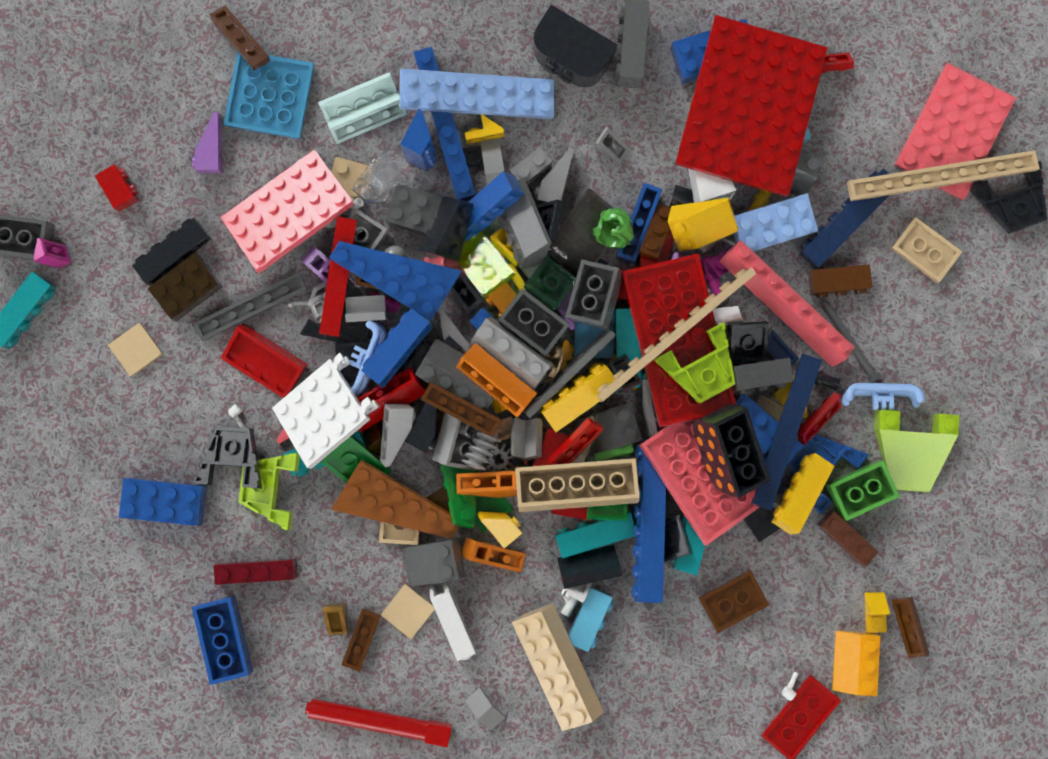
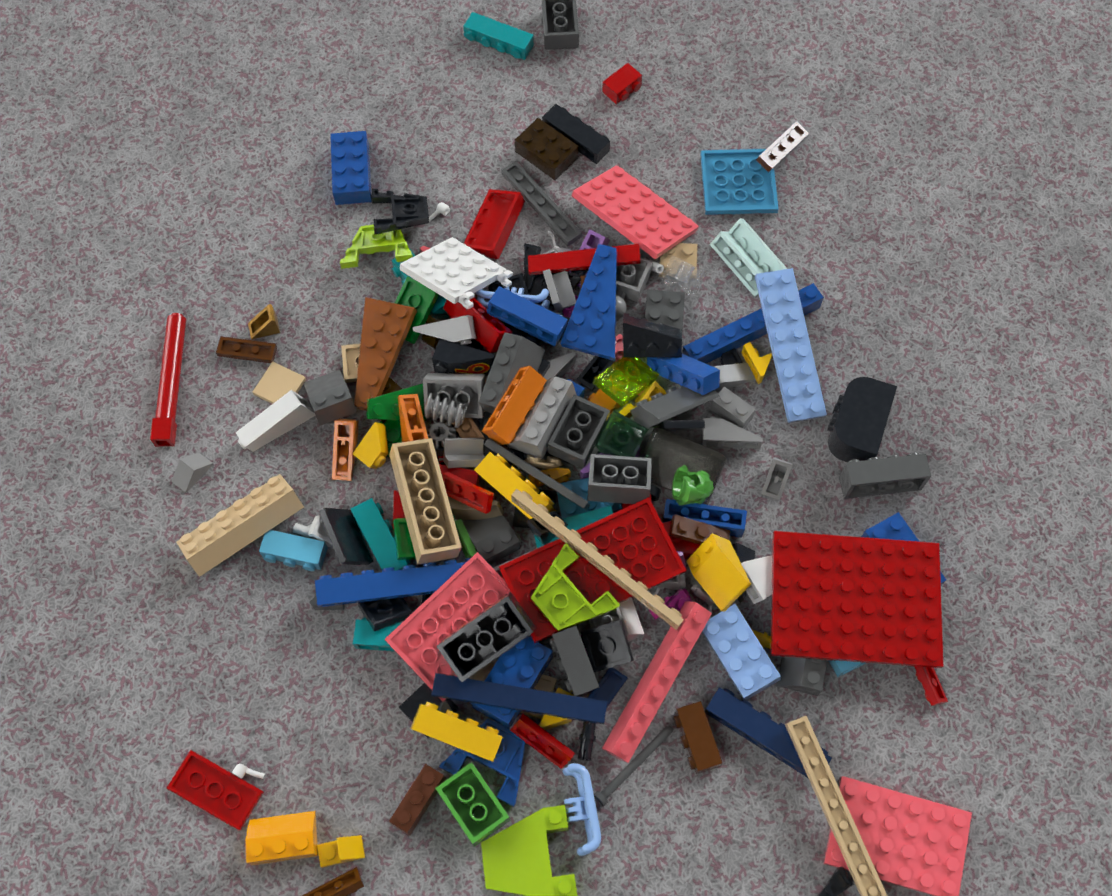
camera: 80 degrees right, 20 degrees down
dark pink slope [34,238,71,268] -> none
tan tile [108,322,163,377] -> none
medium lavender slope [192,112,222,174] -> none
blue brick [192,595,254,685] -> none
dark red brick [214,558,298,585] -> none
blue slope [400,109,437,172] -> none
reddish brown plate [421,382,502,437] -> none
reddish brown plate [698,570,769,633] -> none
tan plate [891,217,962,283] -> none

